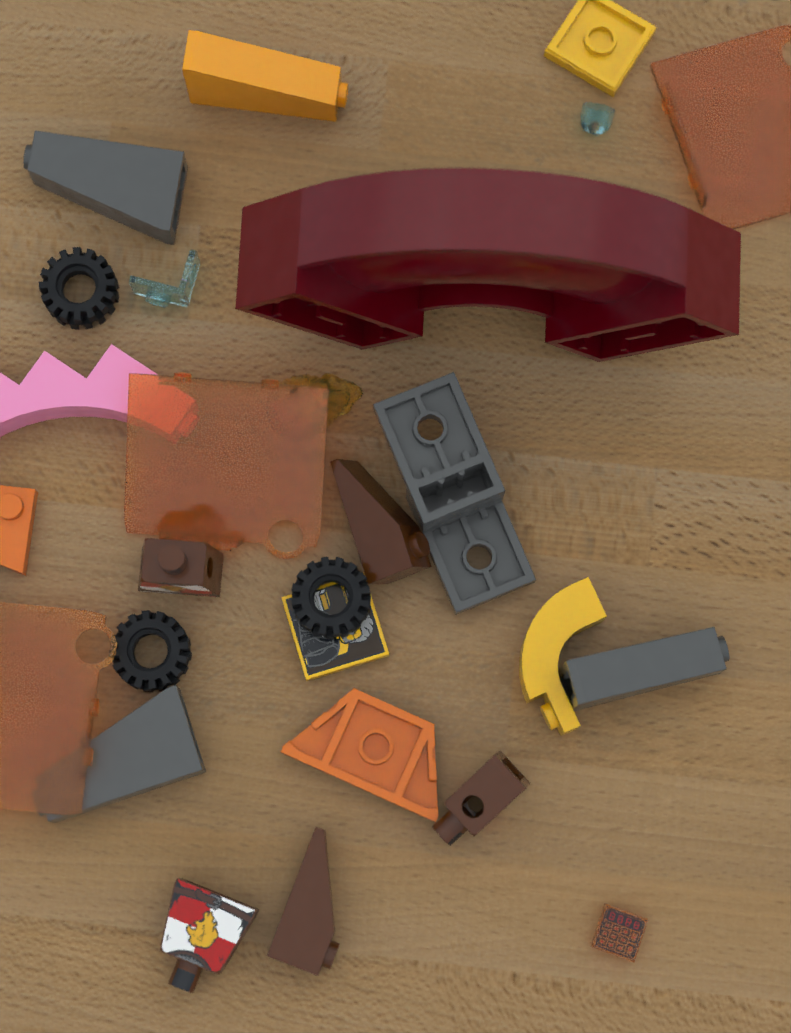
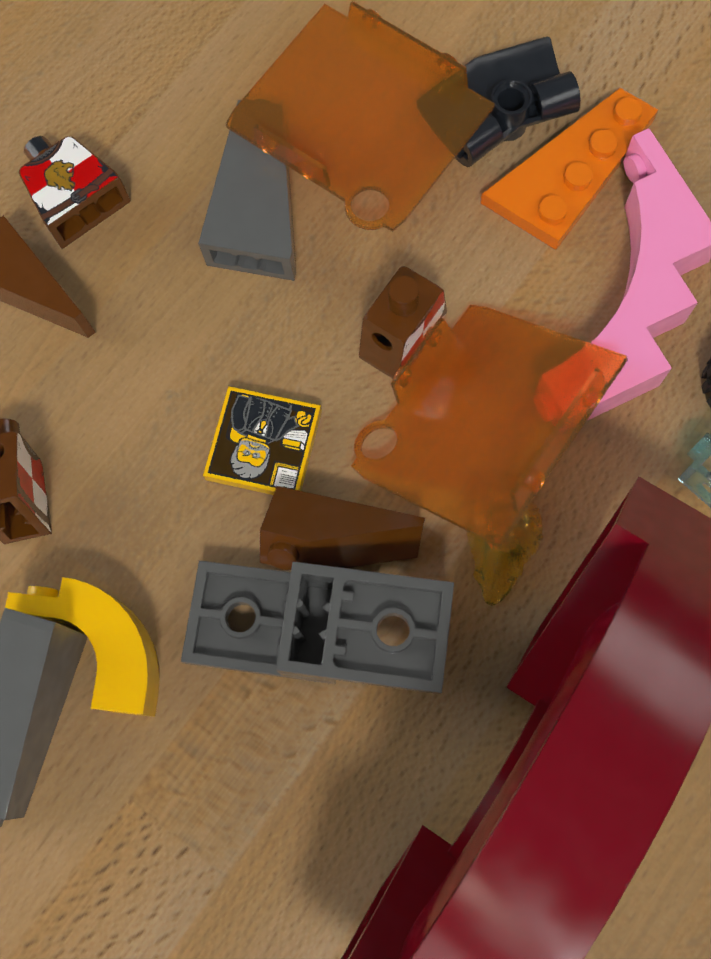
camera: 130 degrees right, 5 degrees down
black tyre [109,610,192,692] -> none
orange wing [281,688,439,823] -> none
black tyre [291,557,371,640] -> none

